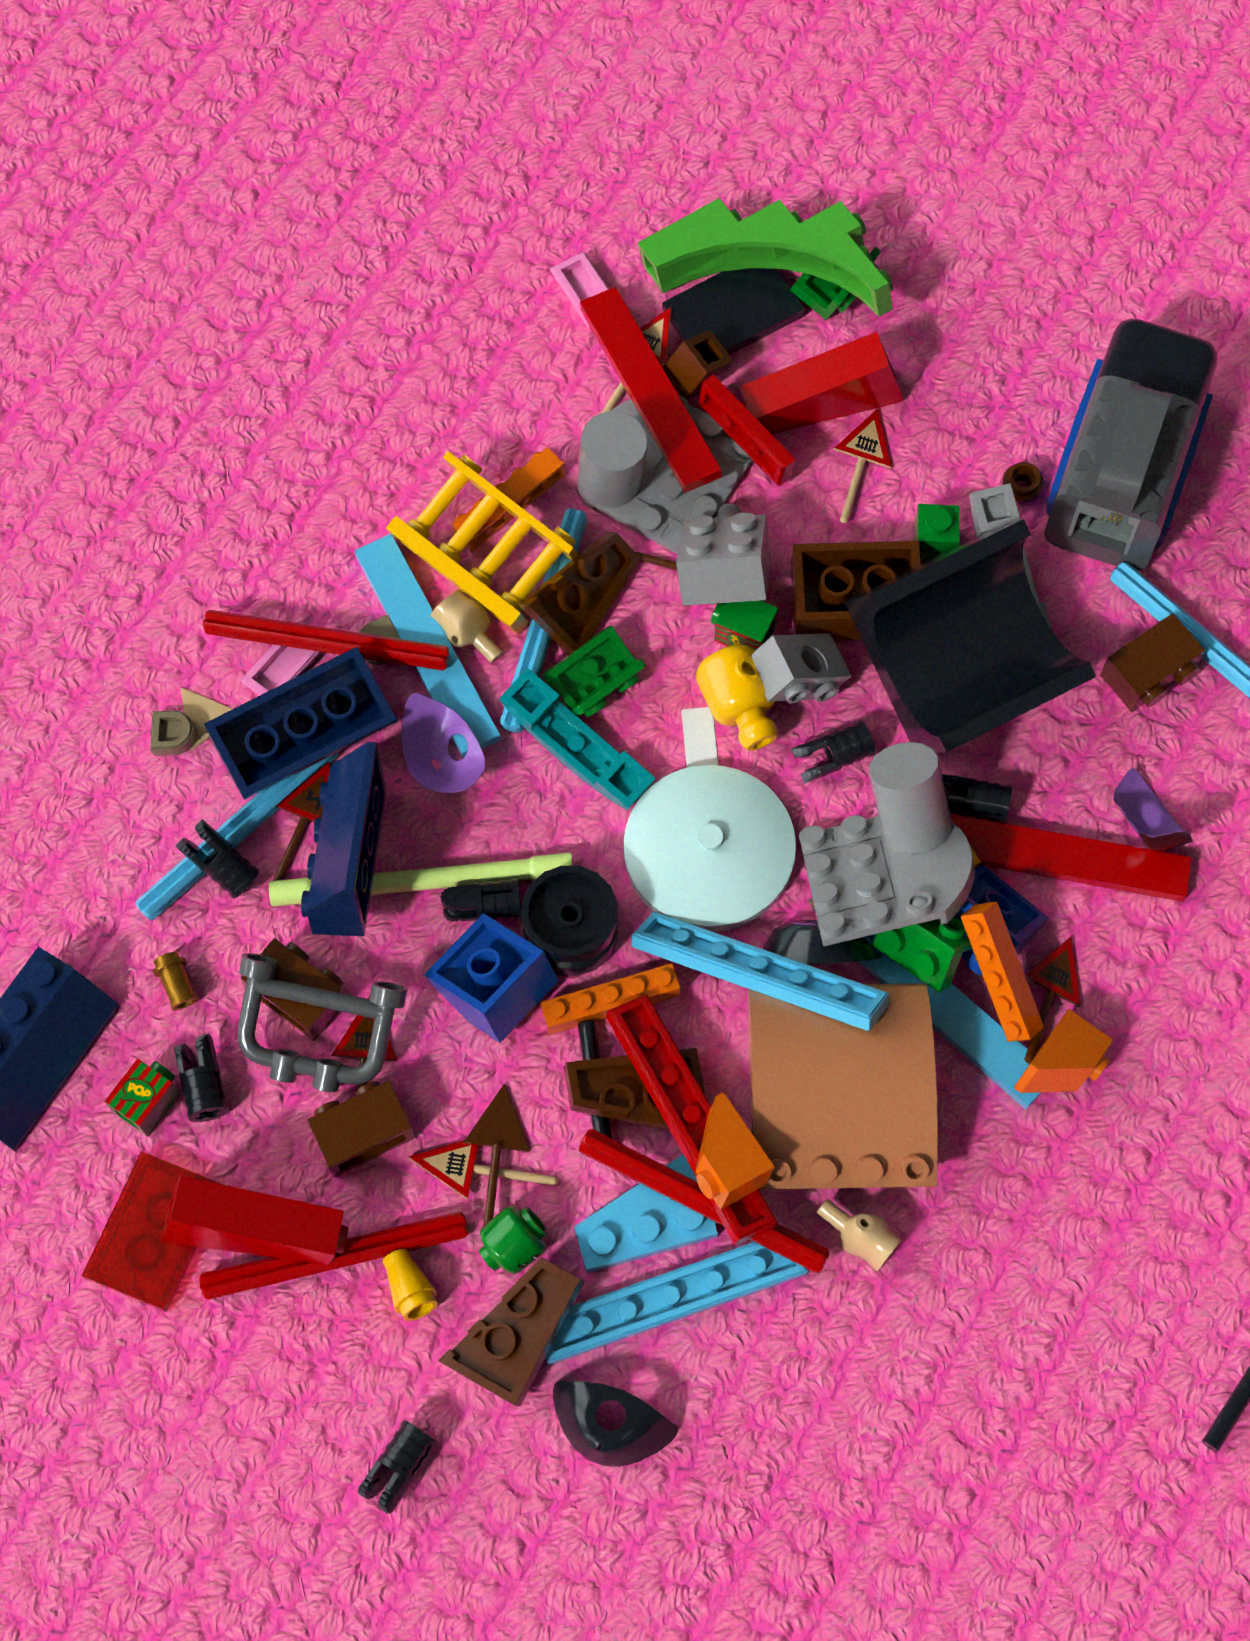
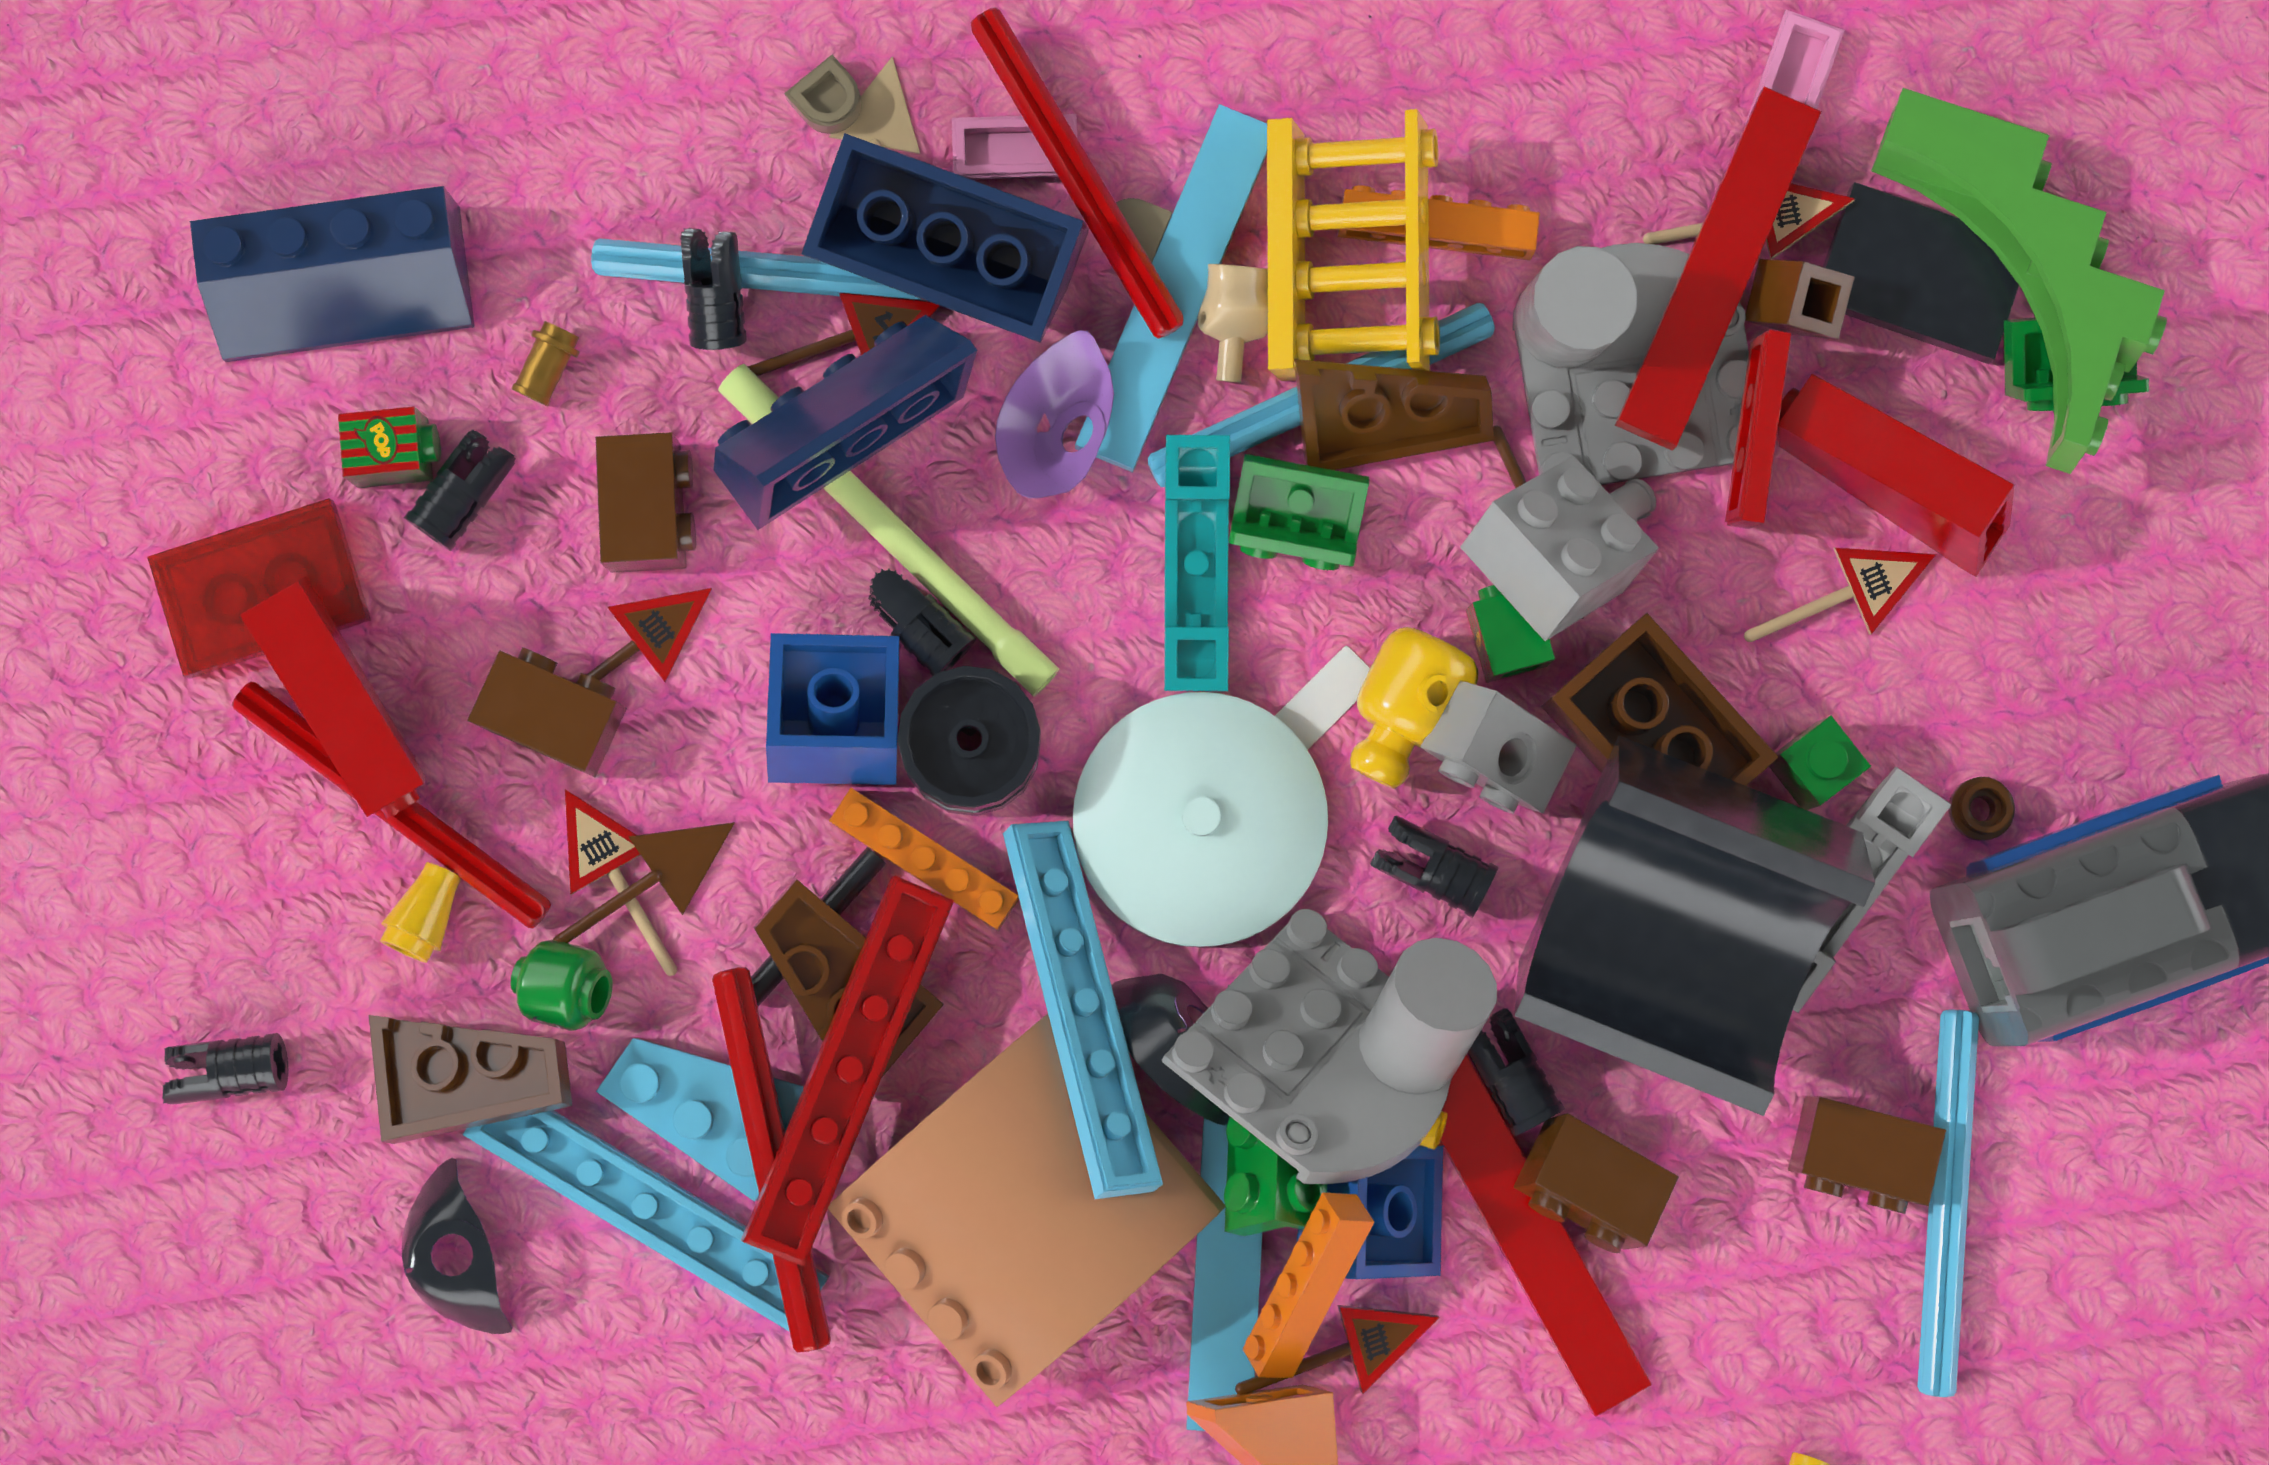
camera: 45 degrees right, 15 degrees up
dark grey bar [237,953,408,1092] -> none
orange slope [695,1092,775,1210] -> none
tan piece [817,1198,901,1272] -> none
medium lavender piece [1113,768,1193,851] -> none
none -> reddish brown piece [1513,1113,1679,1253]

